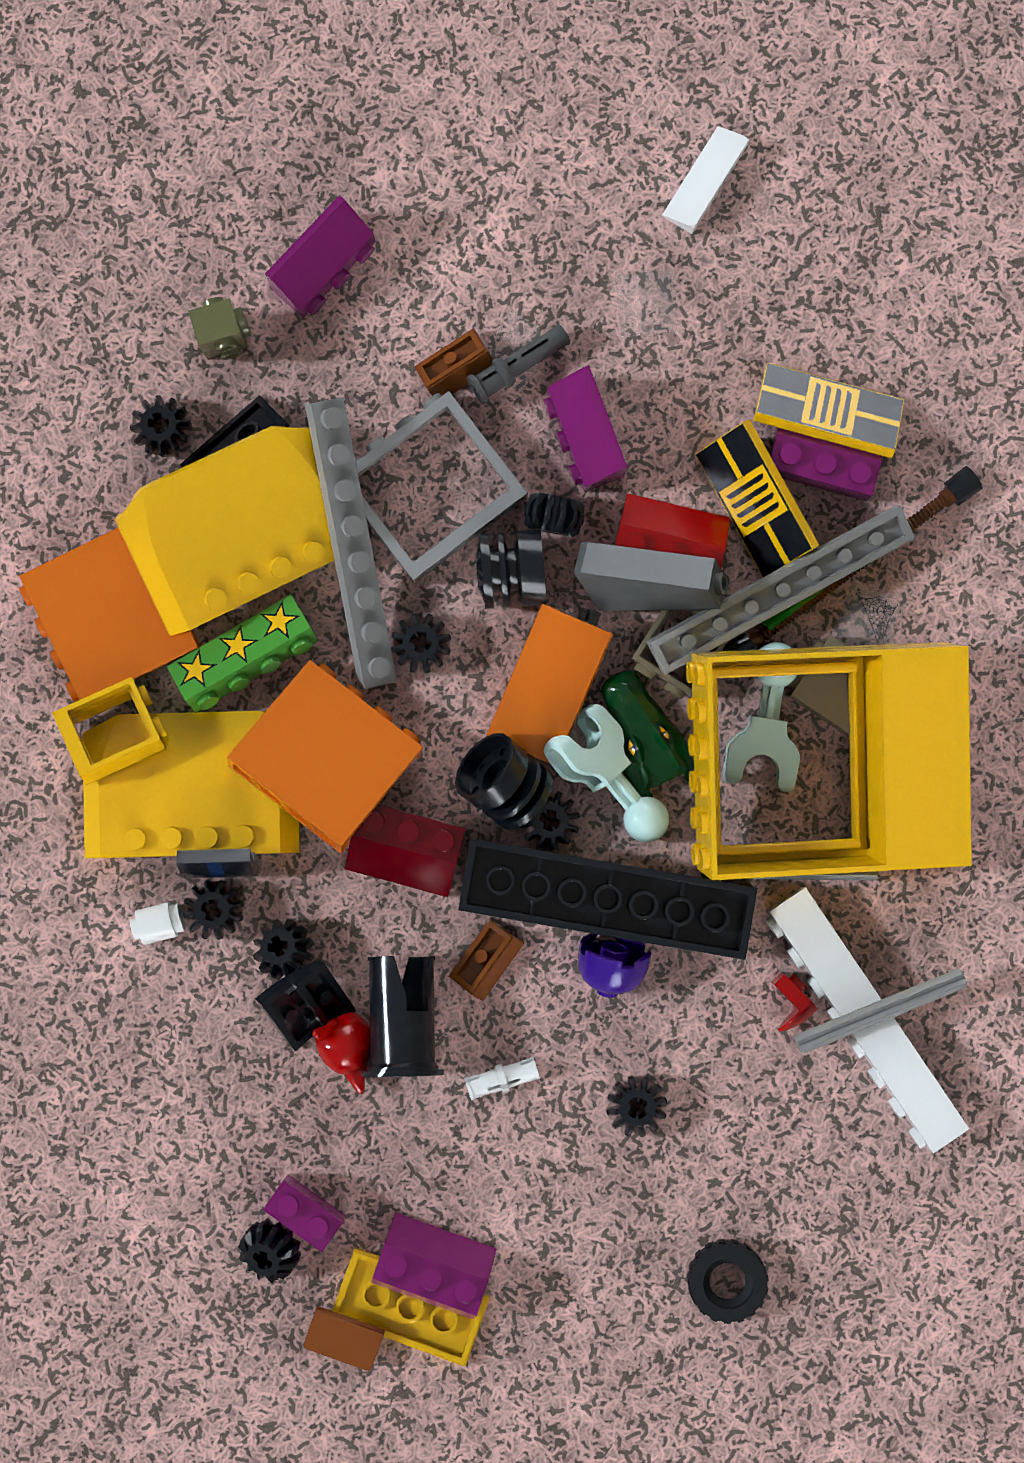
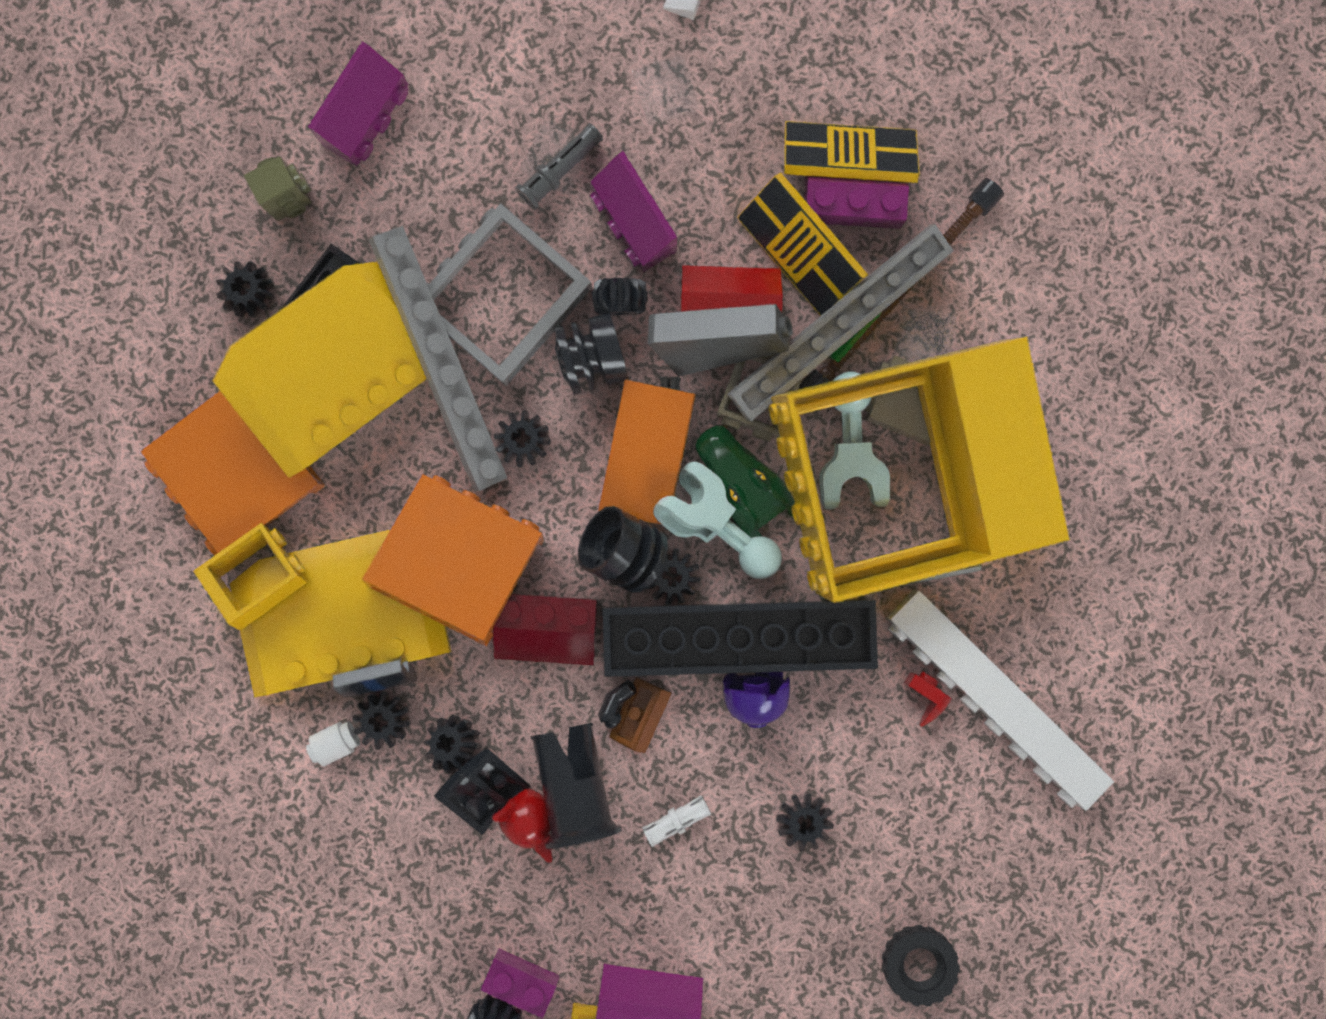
camera: 10 degrees left, 0 degrees up
bright green brick [167,594,319,713] -> none
dark orange slope [414,328,494,396] -> none
light grey axle [795,969,967,1053] -> none
none -> black arm [598,679,637,729]

